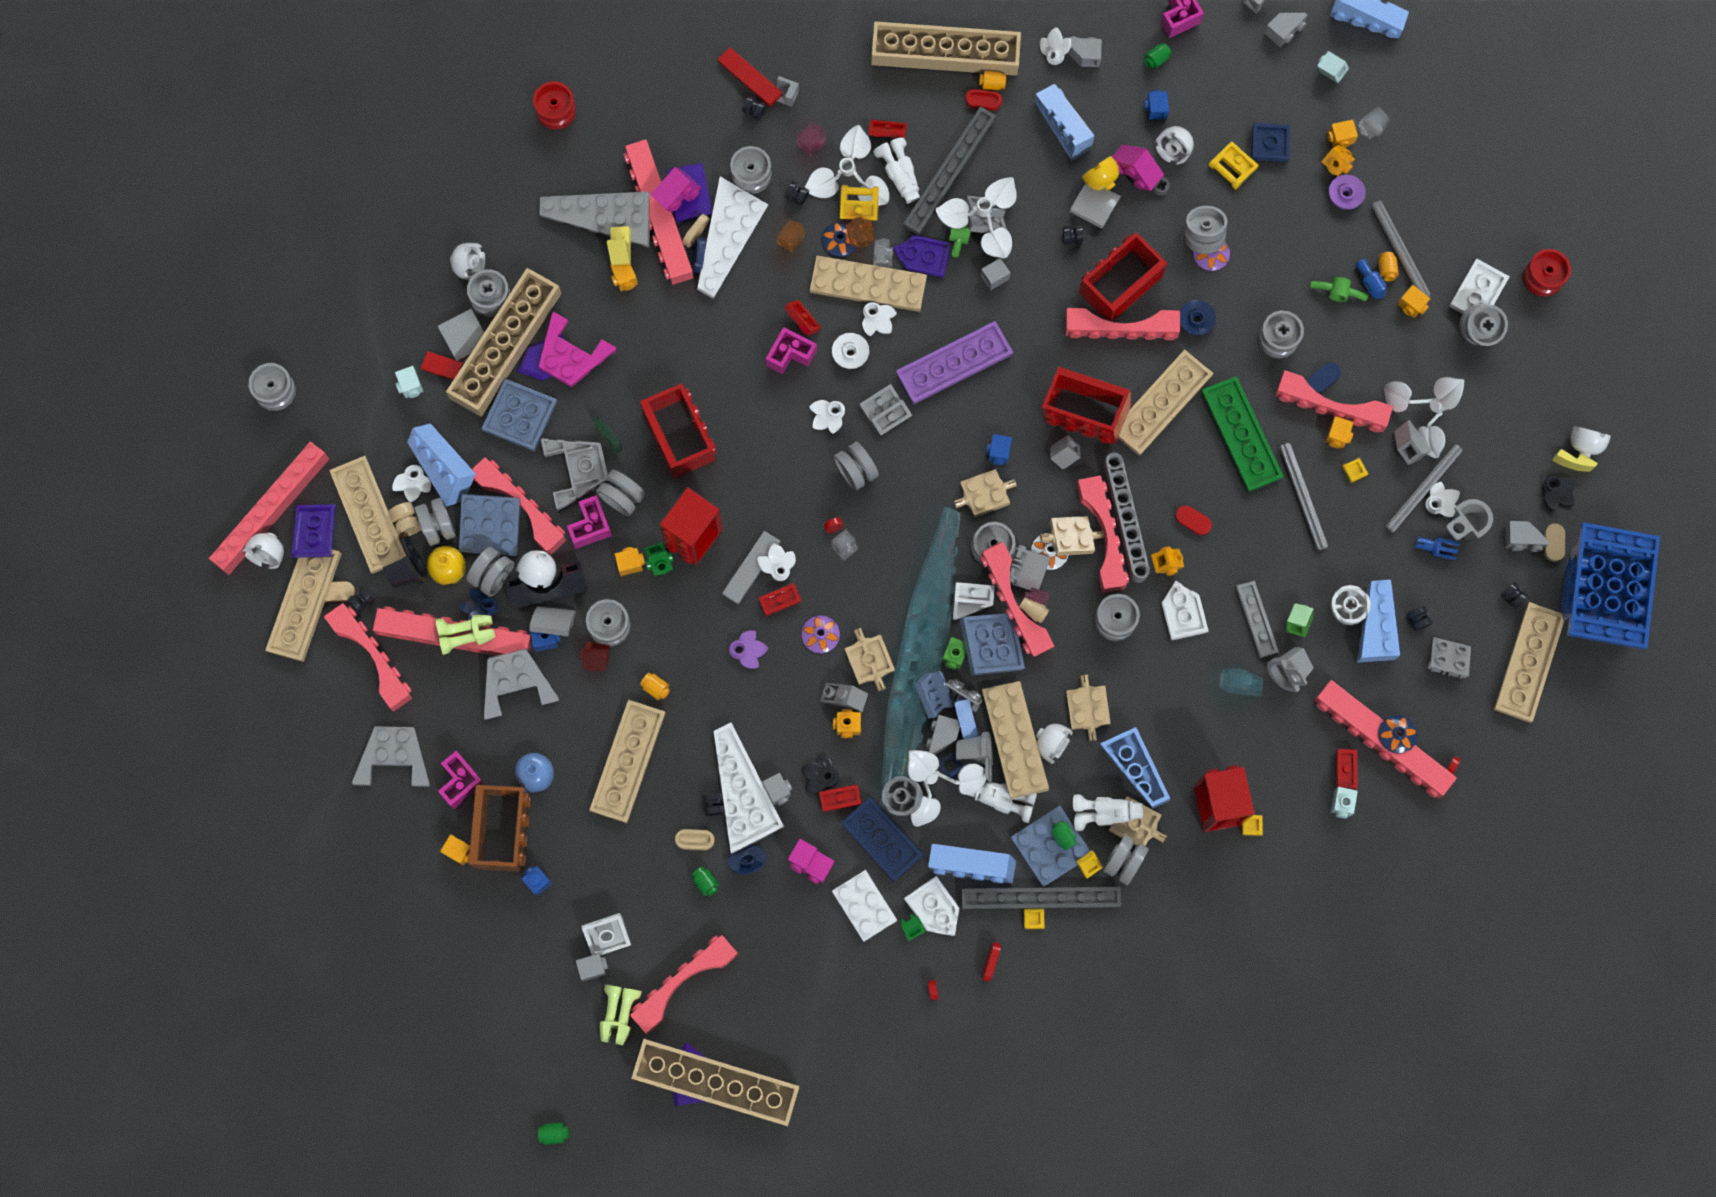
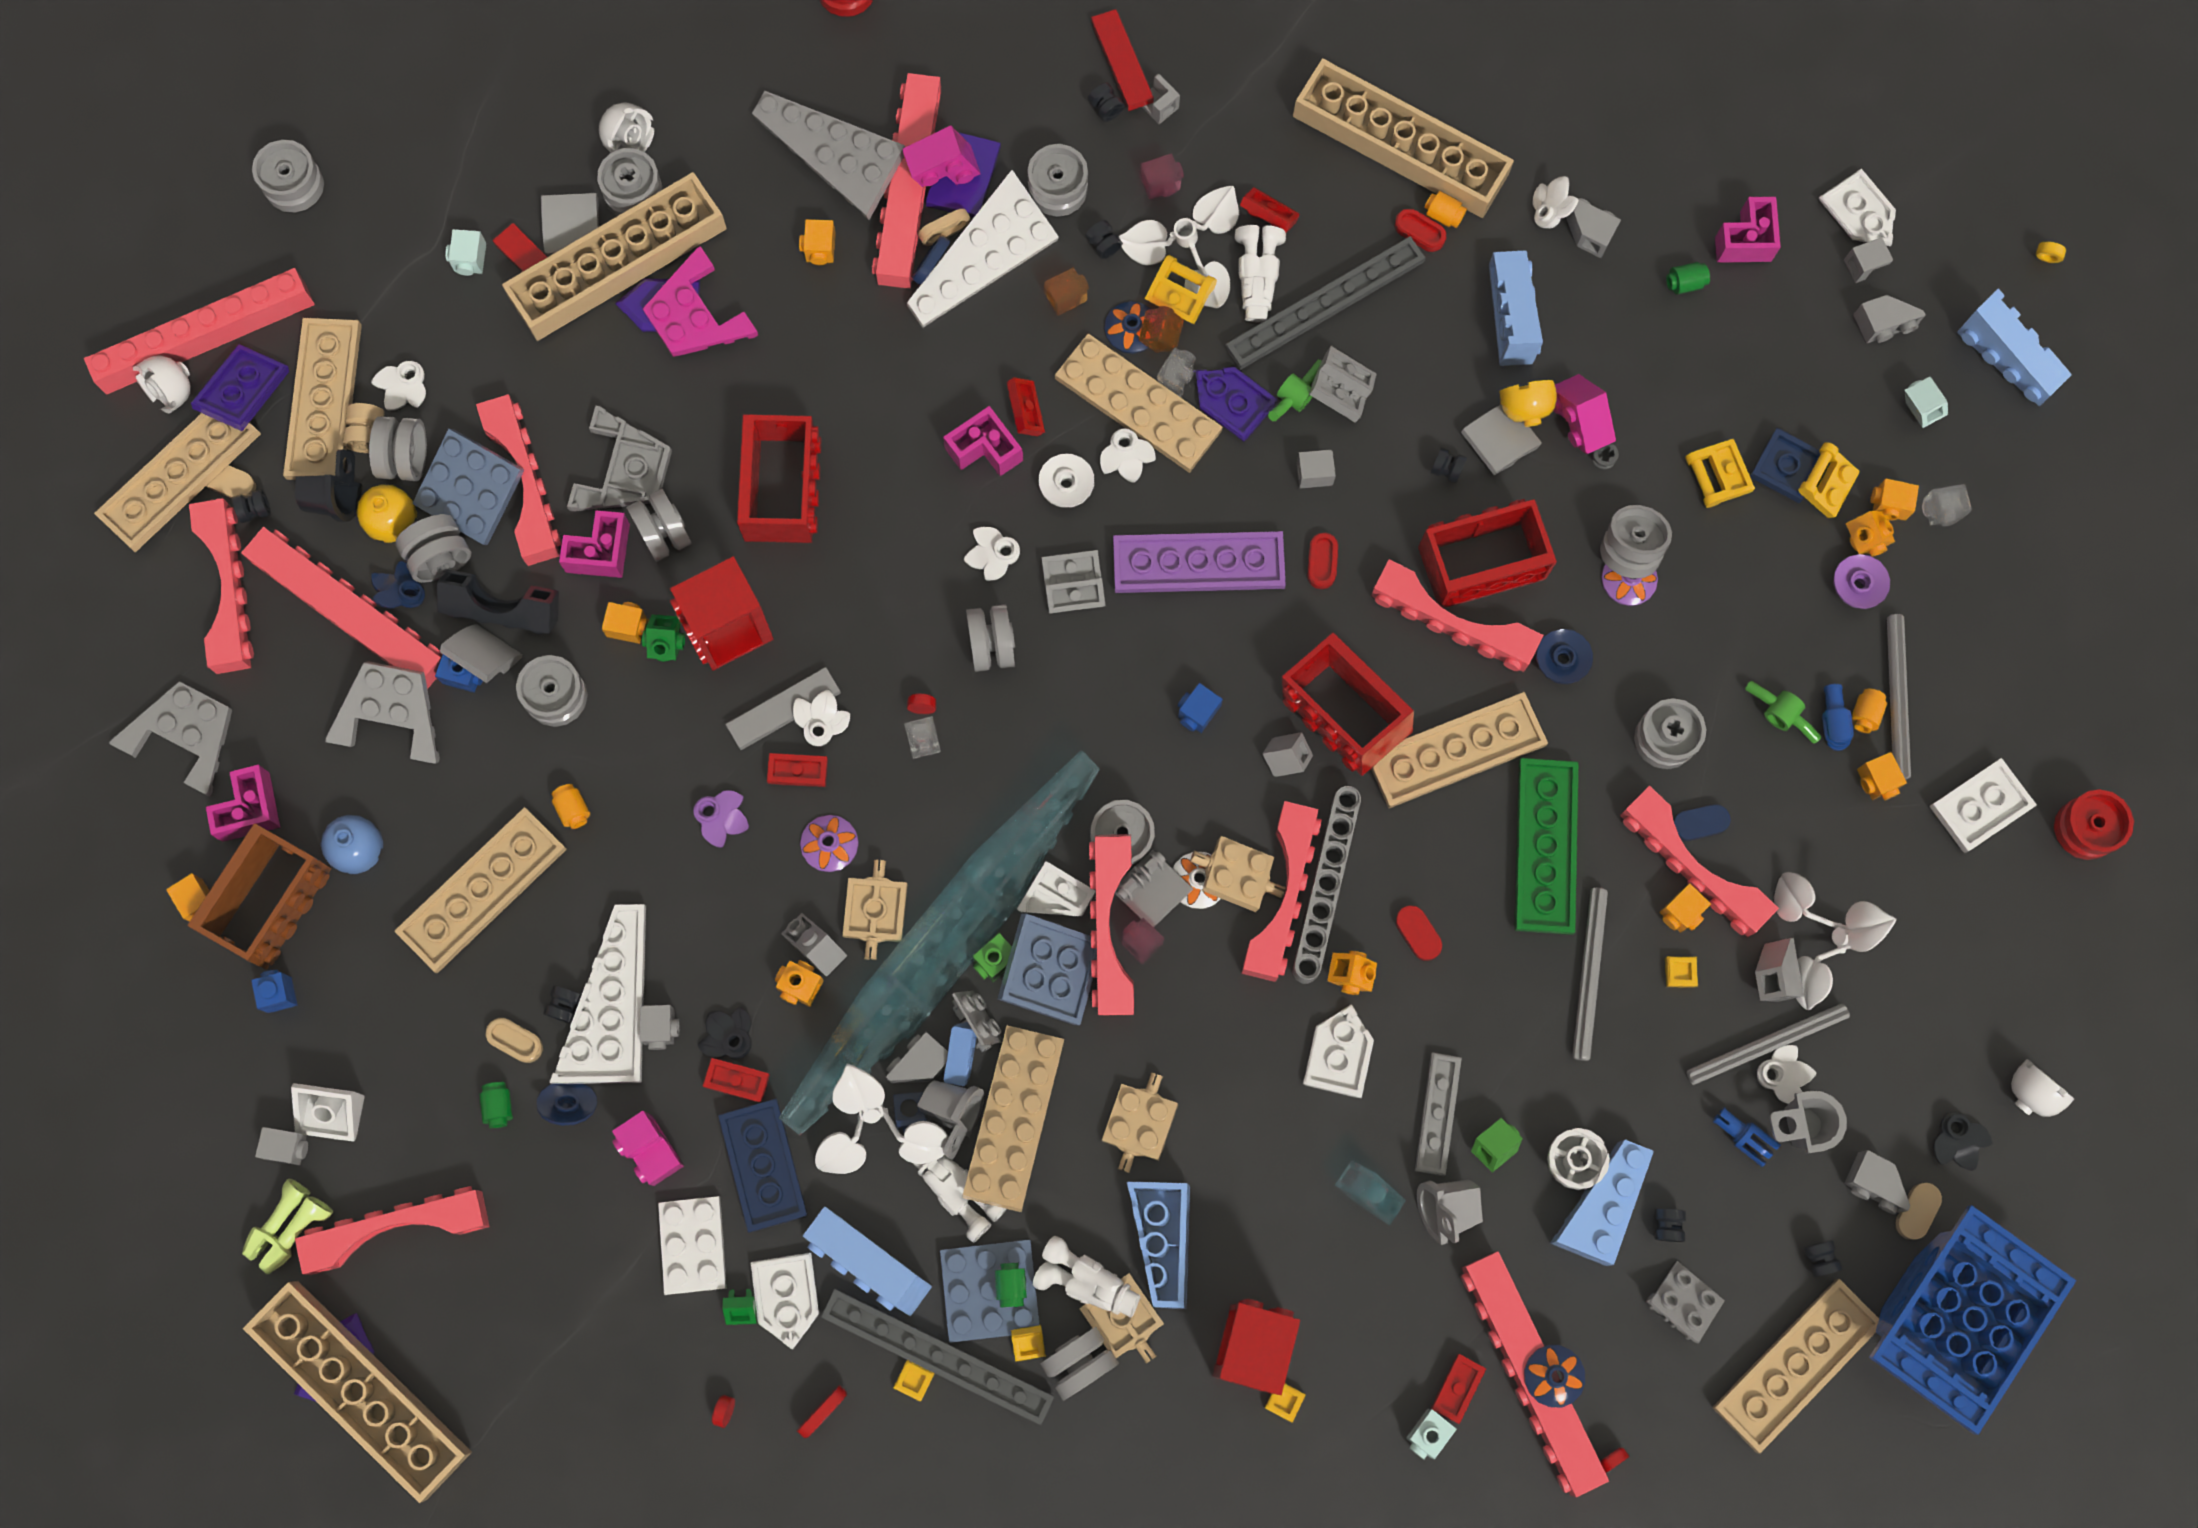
camera: 25 degrees right, 0 degrees up
light blue wedge [407,424,476,506] -> none
yellowish green piece [436,615,495,655] -> none
sand blue plate [481,379,558,452] -> none
white cylinder [516,550,556,588] -> none
green brick [538,1122,569,1145] -> none
clear red brick [579,642,610,672] -> none
clear green tile [592,416,622,453] -> none
light yellow slope [607,226,631,266] -> none
light grey cylinder [882,776,923,816] -> none
sand blue bracket [915,671,955,718] -> none
white plant [936,177,1017,259] -> none
tan plate [953,469,1017,518] -> none
tan cone [1019,597,1049,623] -> none
white cylinder [1036,724,1073,764] -> none
light grey wheel [1094,594,1140,641] -> none
blue brick [1144,90,1169,120] -> none
white cylinder [1156,126,1194,164] -> none
light grey wheel [1459,304,1508,346] -> none
light yellow slope [1552,449,1598,472] -> none
none -> red tile [1307,533,1338,589]
none -> yellow plate [1798,442,1860,518]

